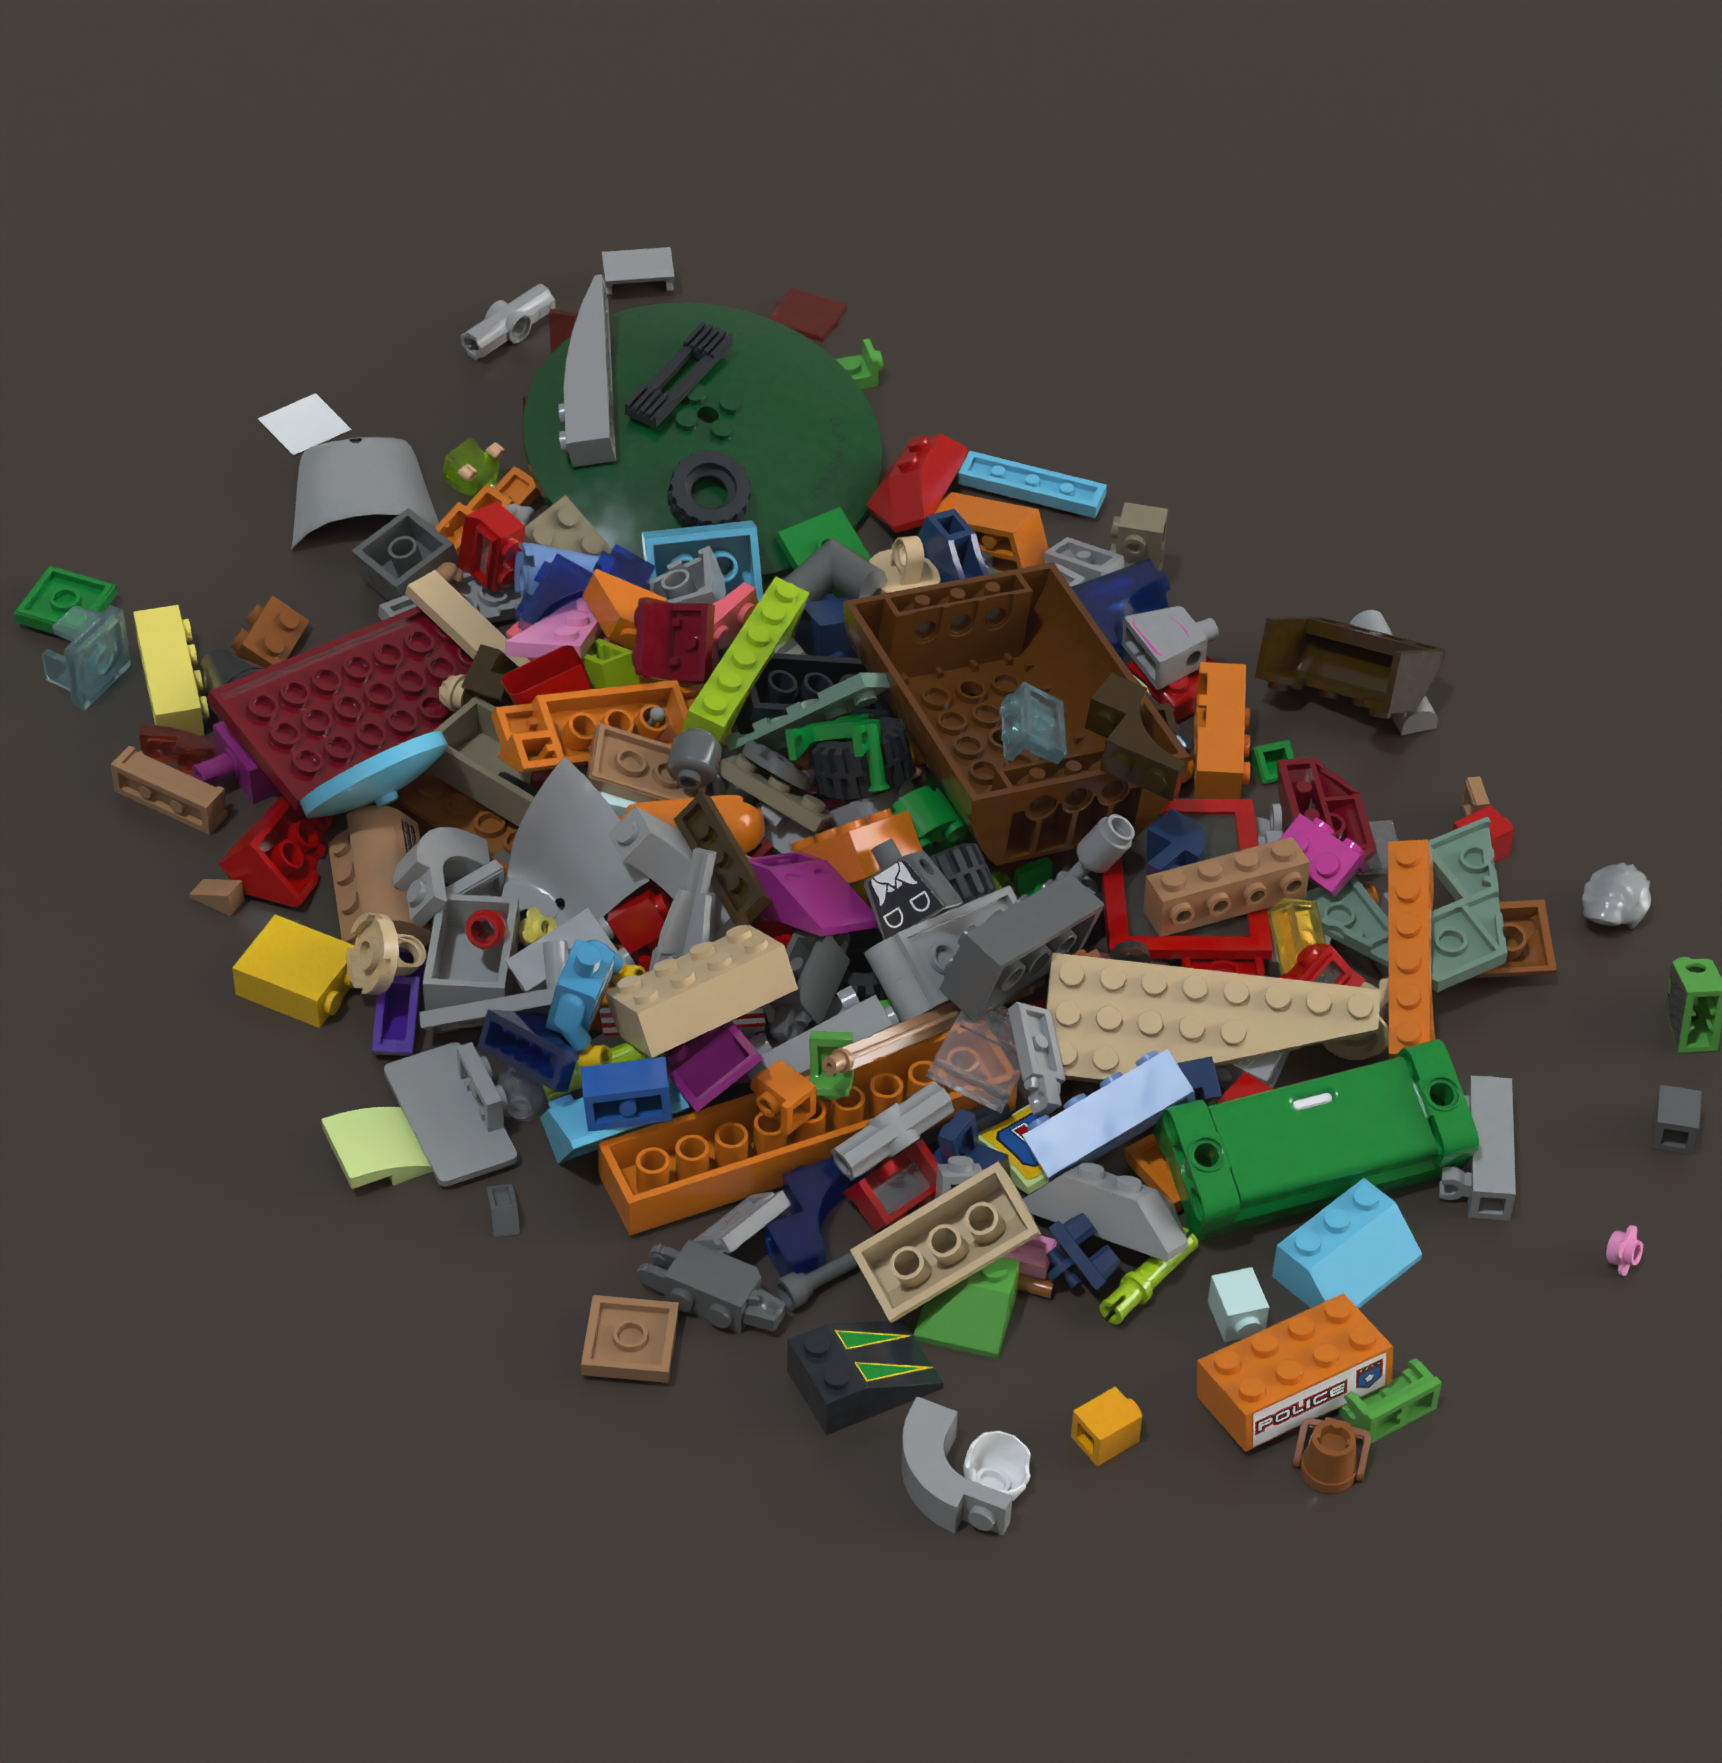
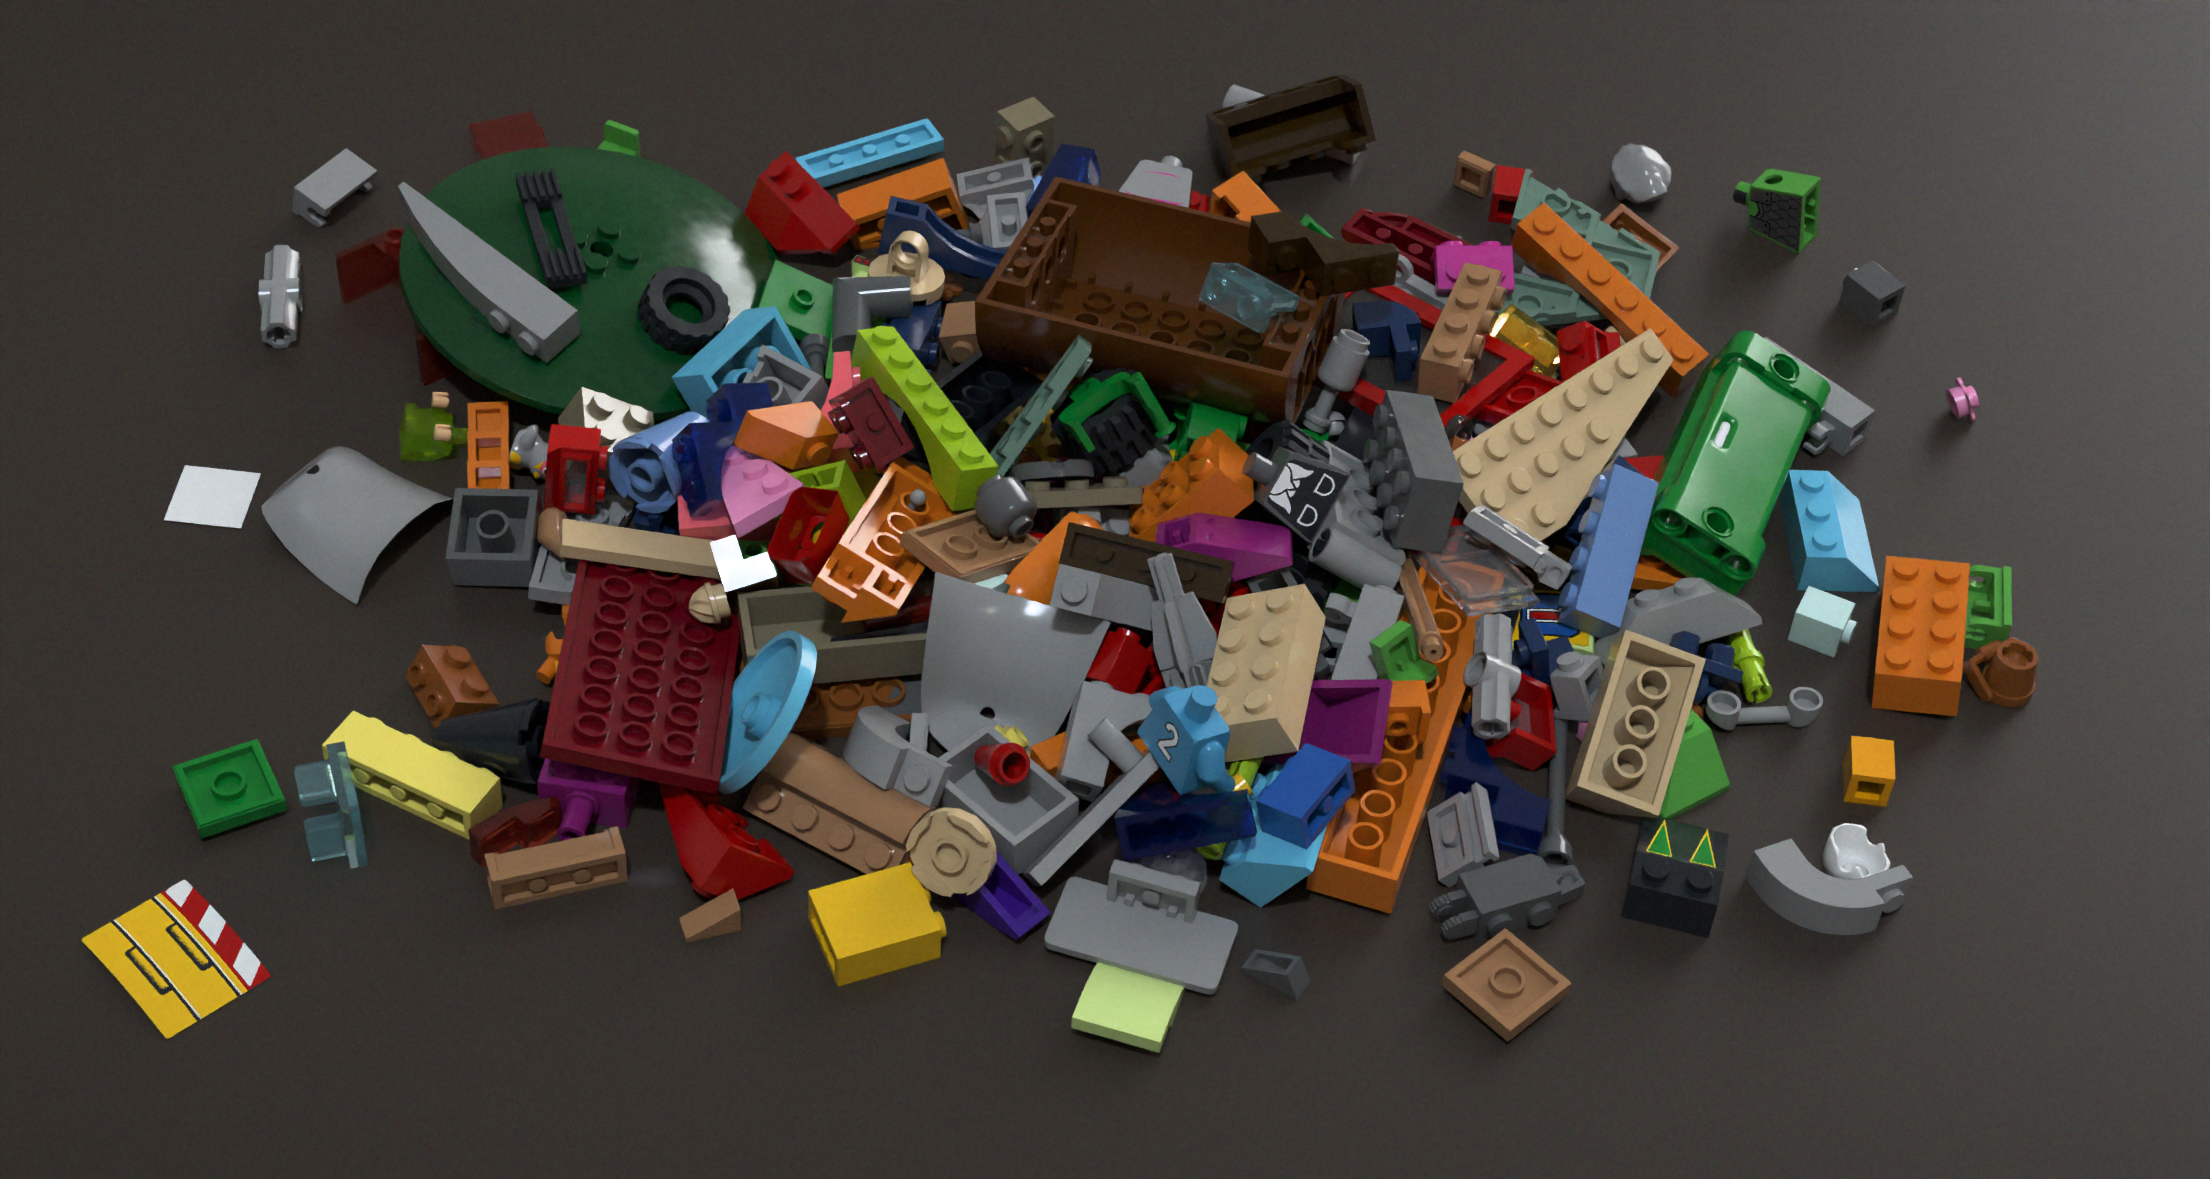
camera: 50 degrees left, 0 degrees up
none -> light grey bar [1705,687,1823,730]

